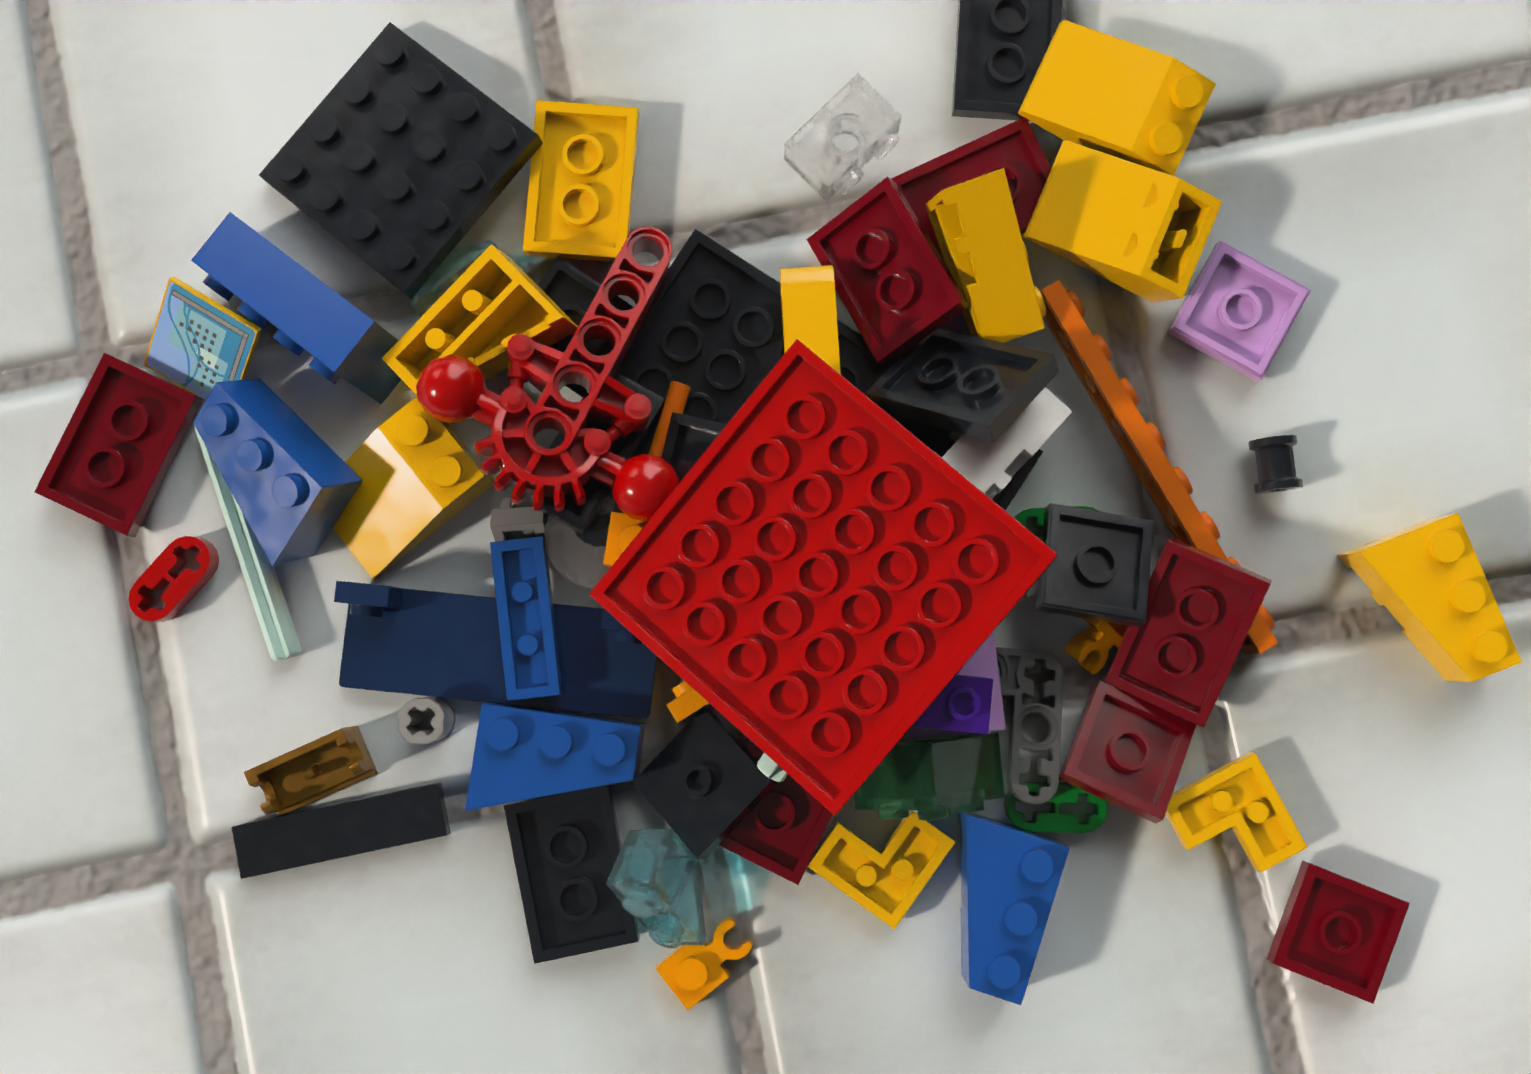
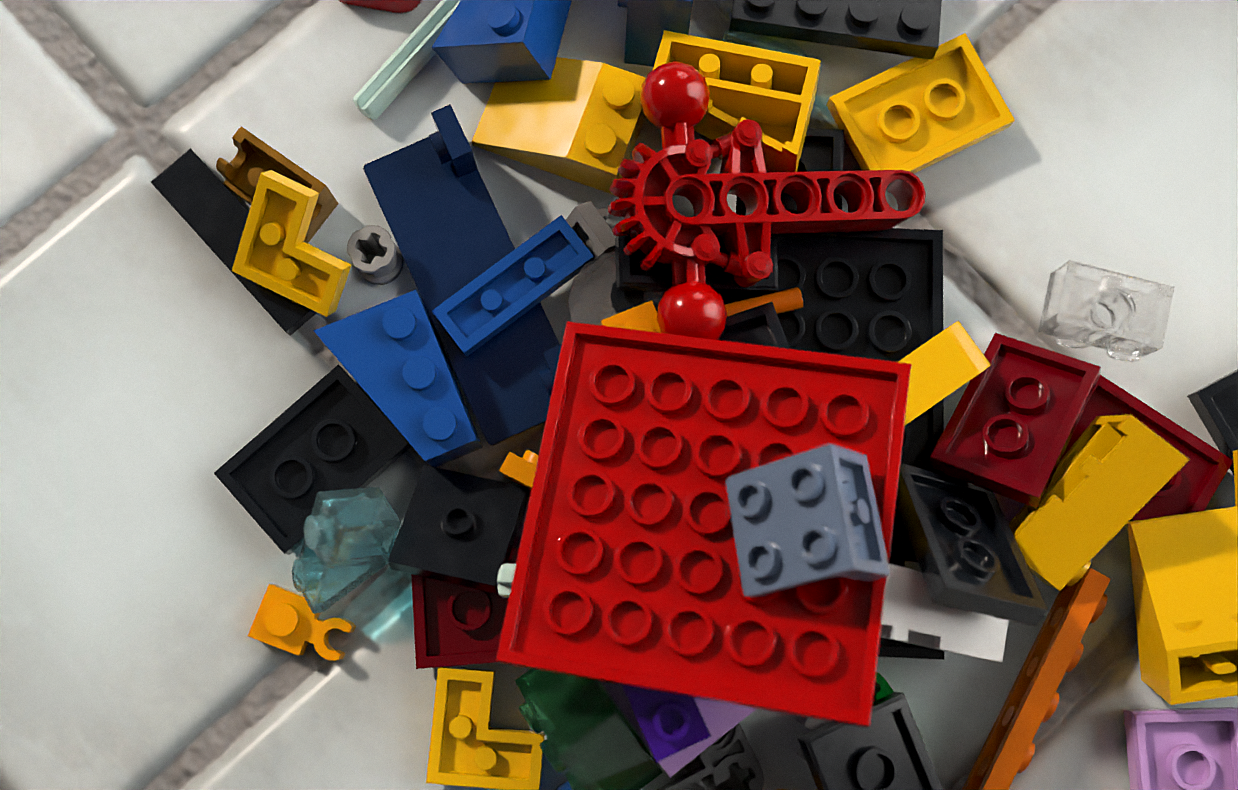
camera: 50 degrees right, 5 degrees down
none -> yellow plate [232,170,351,317]
none -> sand blue bracket [726,444,891,597]

